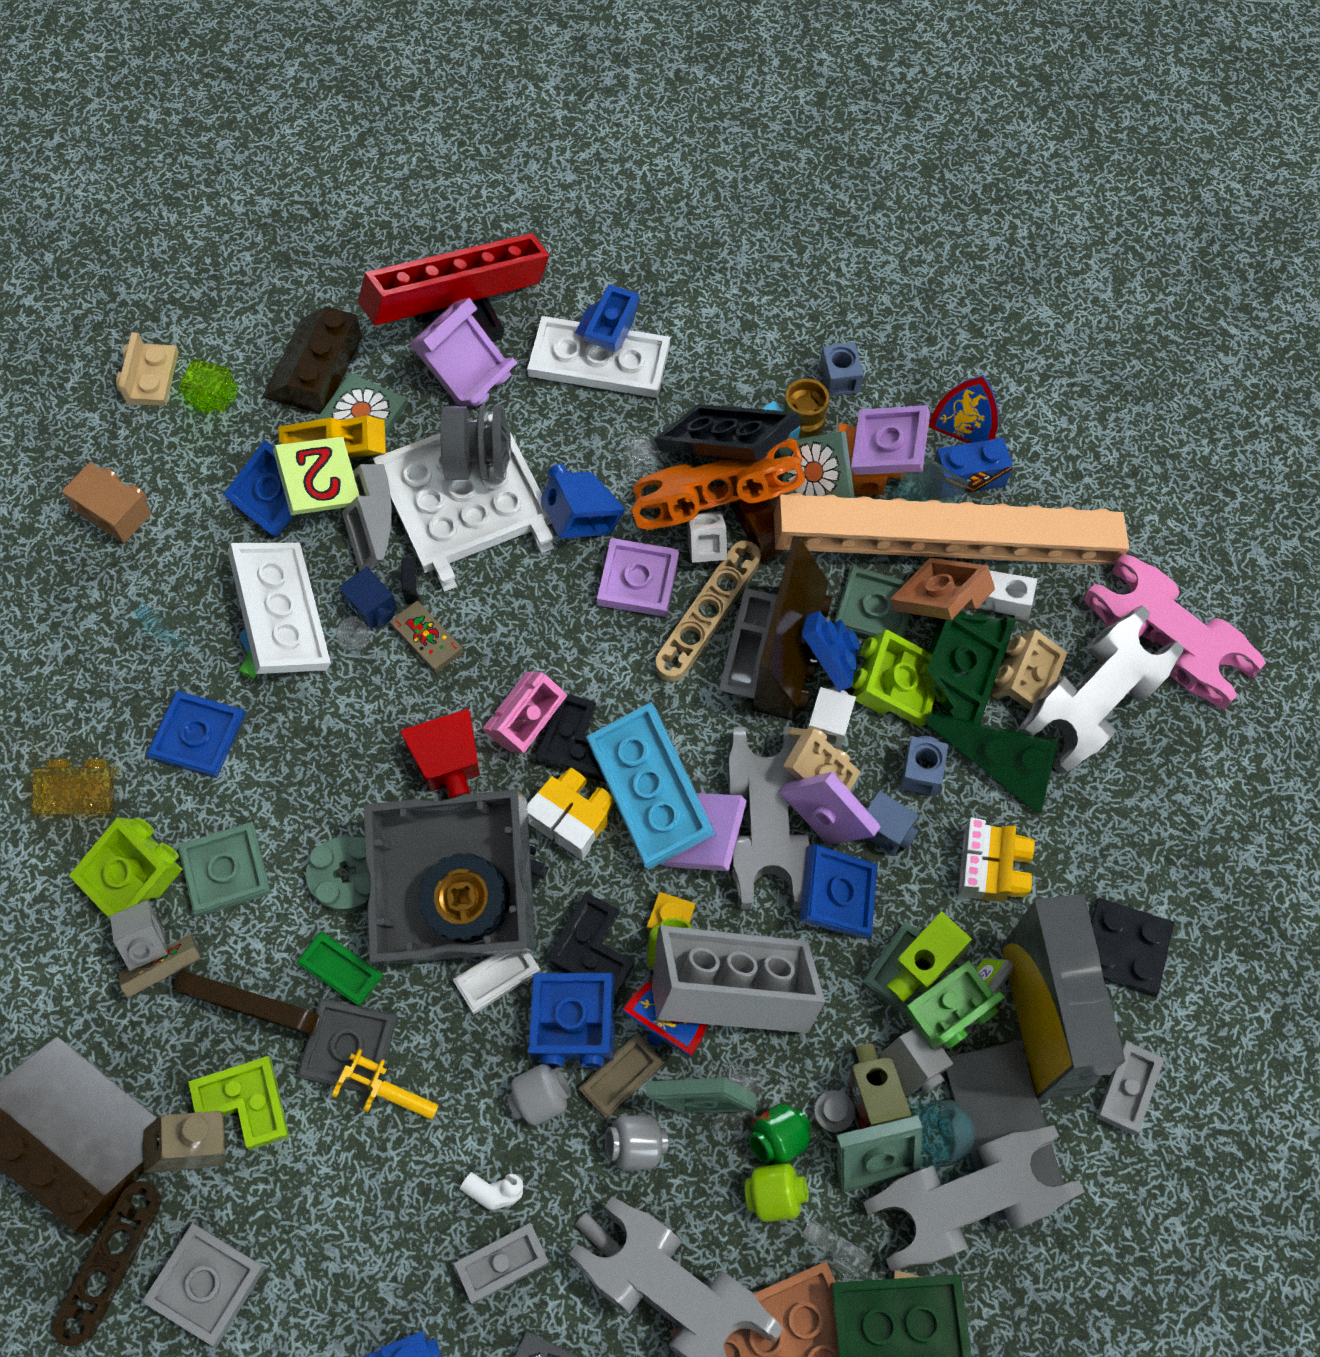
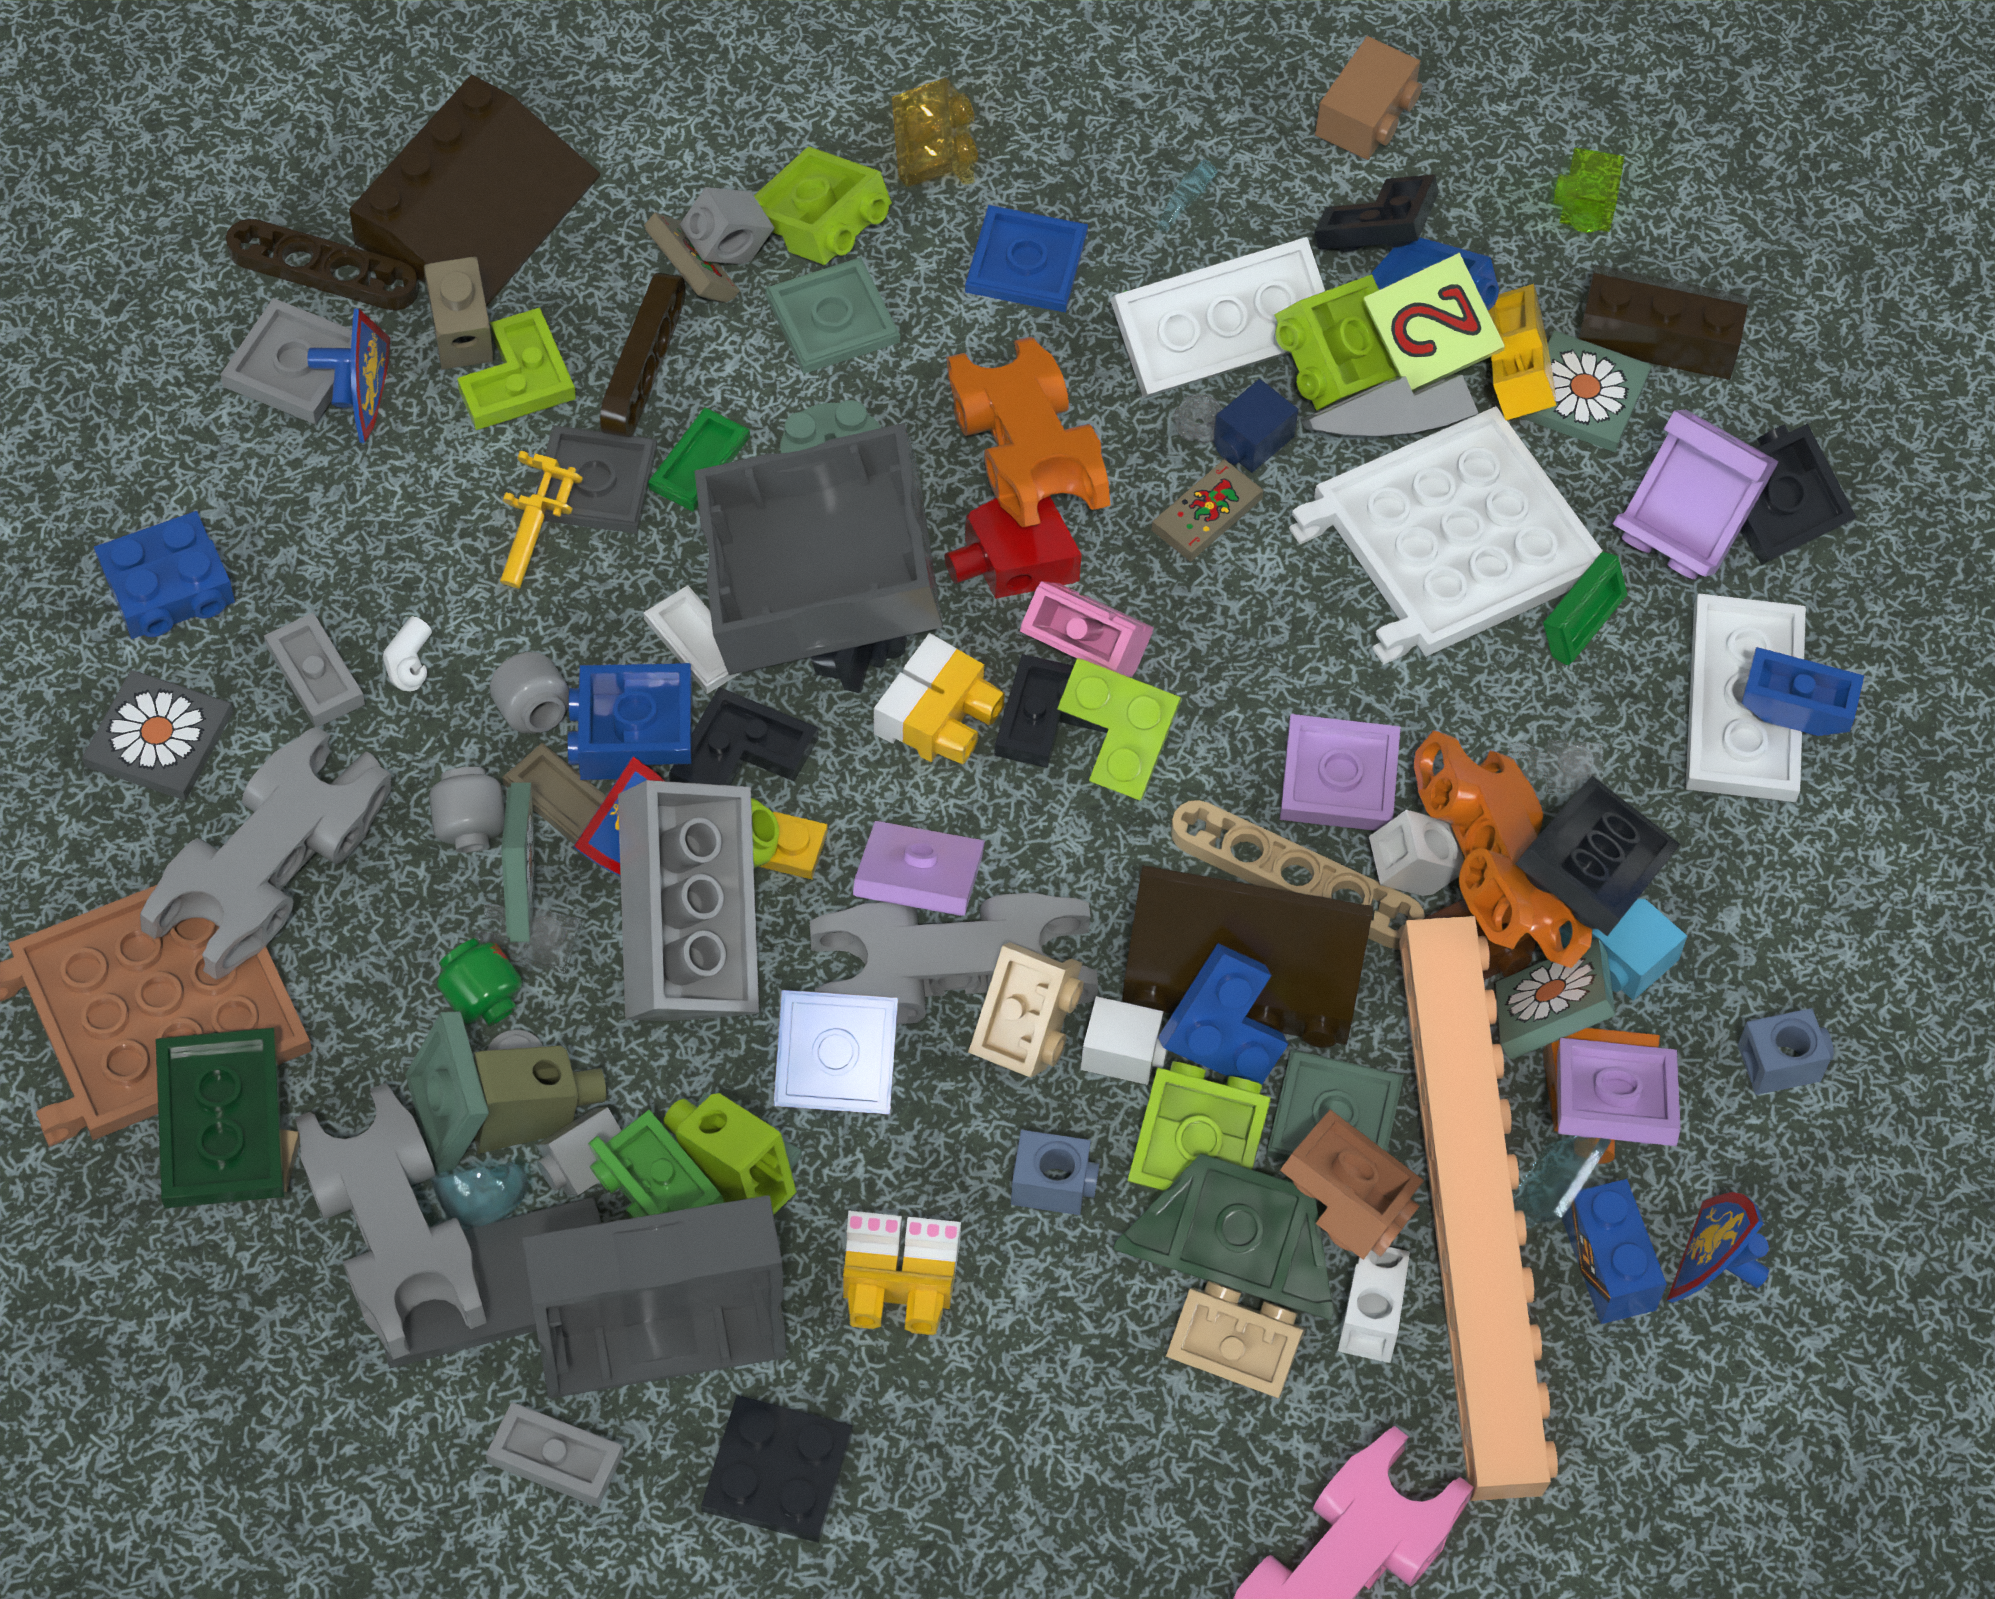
camera: 85 degrees right, 5 degrees down
tan bracket [116,332,179,406] -> none
red brick [357,233,550,326] -> none
black tile [401,557,420,605] -> none
black wheel [418,853,510,943] -> none
dark grey wheel [440,405,511,480] -> none
blue torso [541,464,626,539] -> none
medium azure tile [586,702,716,870] -> none
lime head [745,1163,809,1222] -> none
lavender plate [780,772,881,845] -> none
pearl gold wheel [783,379,829,439] -> none
clear plate [800,1219,875,1279] -> none
sand blue brick [866,791,919,856] -> none
dark green wing [925,711,1058,813] -> none
piece [1018,605,1184,774] -> none
none -> shield [307,309,390,443]
none -> orange piece [946,337,1110,527]
none -> lime plate [1057,657,1182,801]
none -> lime plate [1274,274,1400,411]
none -> black plate [1314,174,1439,252]
none -> green tile [1543,551,1628,666]

